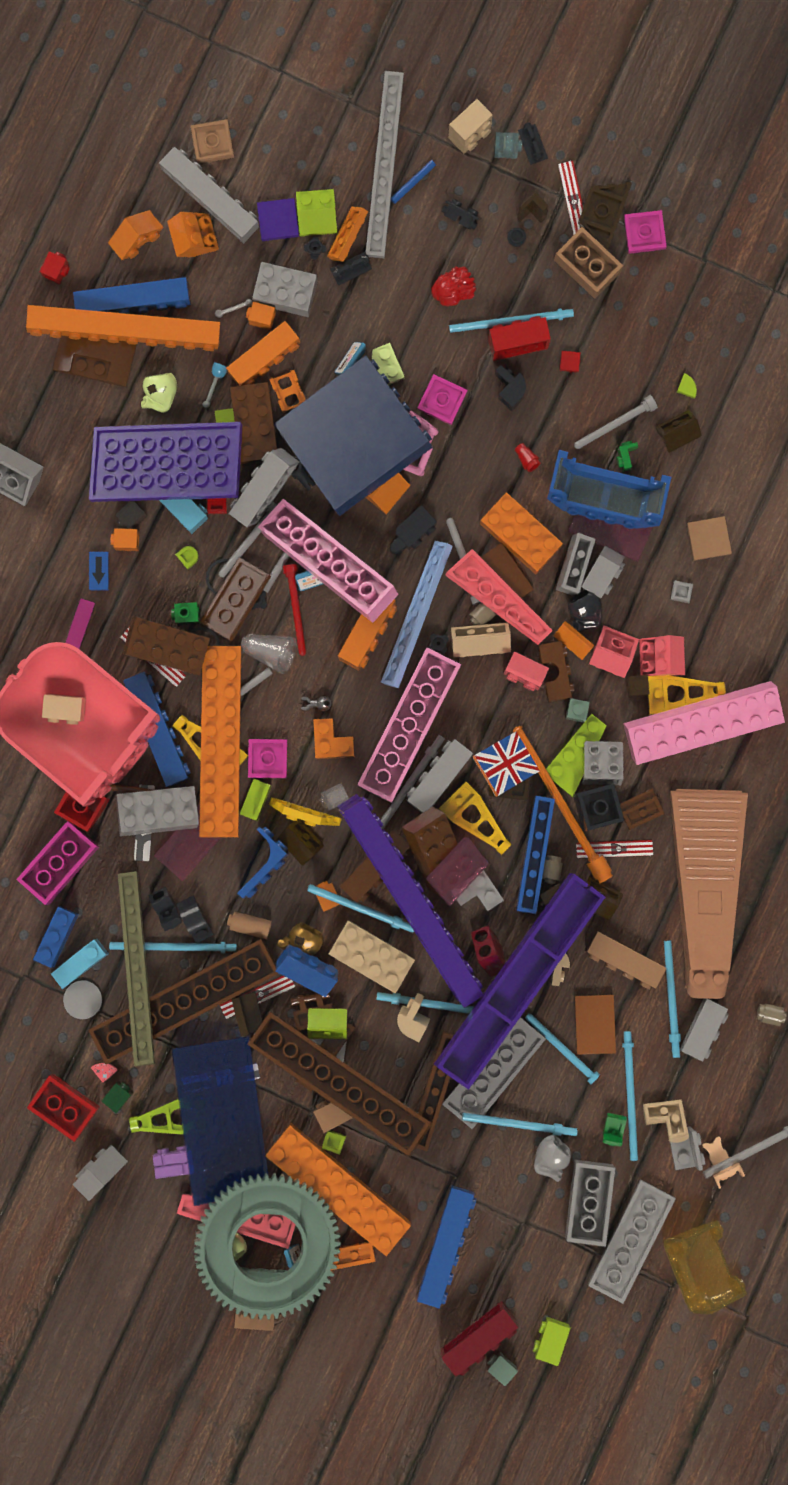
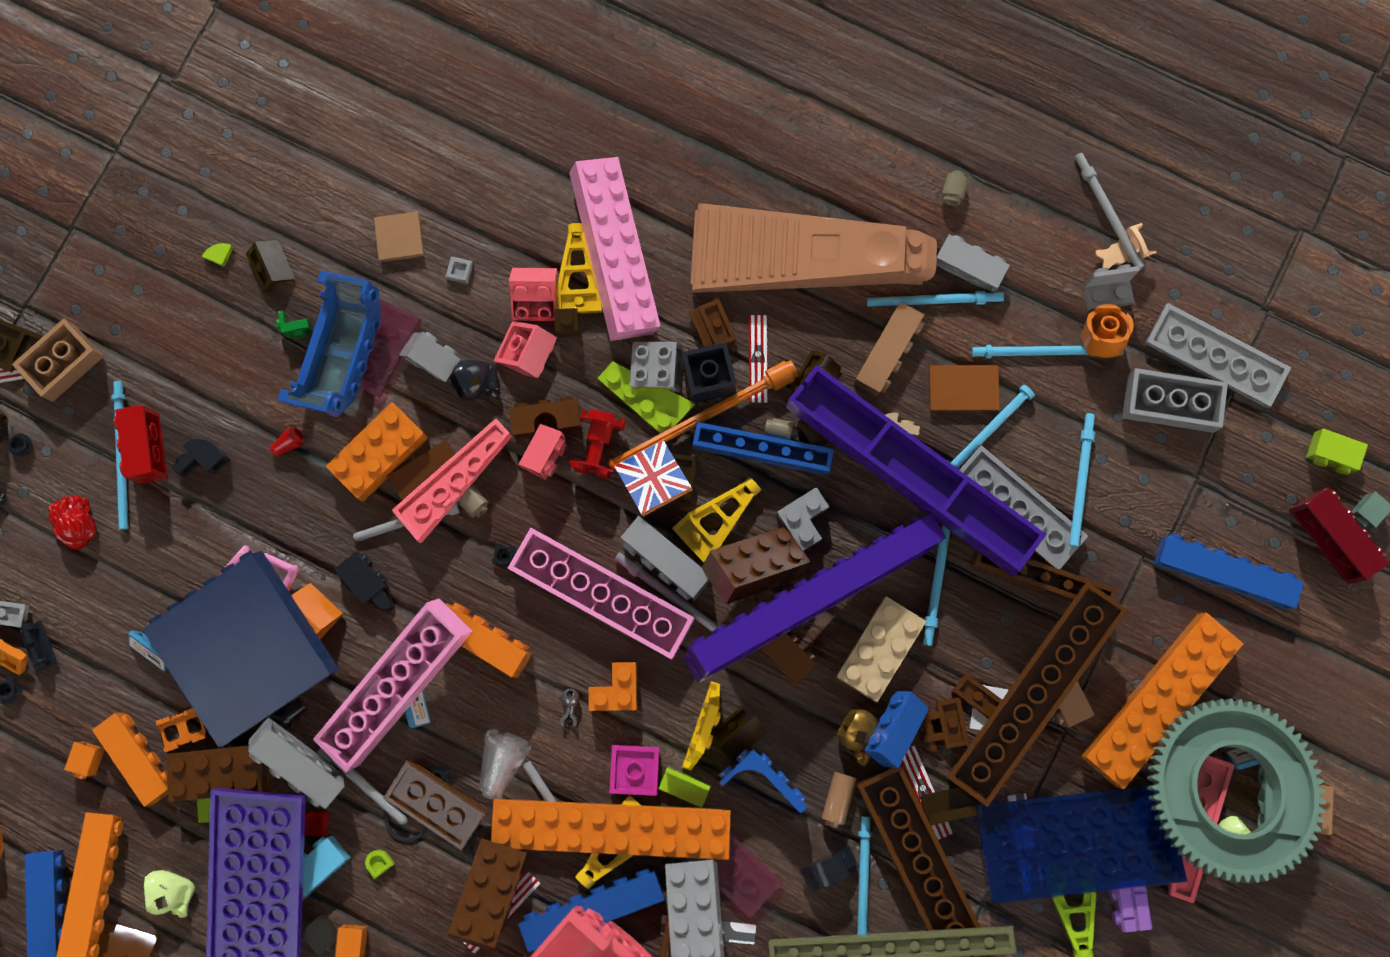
camera: 85 degrees left, 5 degrees down
black brick [148,886,182,931] -> none
green brick [171,602,200,625] -> none
hinge [203,362,227,408] -> none
light grey hinge [215,299,253,318] -> none
light grey brick [252,262,318,317] -> none
light grey bar [263,552,290,593] -> none
red piece [282,564,306,656] -> none
medium azure bar [307,884,414,933] -> none
lime panel [307,1008,347,1039] -> none
orange brick [316,881,340,912] -> none
clear brick [320,783,349,811] -> none
lime tile [321,1130,346,1155] -> none
orange plate [331,1242,376,1270] -> none
yellowish green wing [372,343,405,385] -> none
light blue plate [381,541,453,688] -> none
tan brick [397,993,430,1042] -> none
dark pink plate [417,374,468,426] -> none
clear pink tile [426,837,489,906] -> none
tan brick [451,623,511,657] -> none
dark red piece [471,925,506,977] -> none
light grey piece [534,1135,571,1182] -> none
orange tile [553,621,595,660] -> none
light grey brick [555,533,596,596] -> none
red tile [559,351,581,373] -> none
sand green brick [565,699,590,723] -> none
light grey piece [574,395,658,449] -> none
green bracket [603,1113,627,1146] -> none
dark pink plate [624,210,667,254] -> none
tan brick [643,1100,689,1143] -> none
clear yellow windscreen [664,1220,747,1314] -> none
none -> red piece [569,409,626,479]
none -> orange brick [1081,304,1134,358]

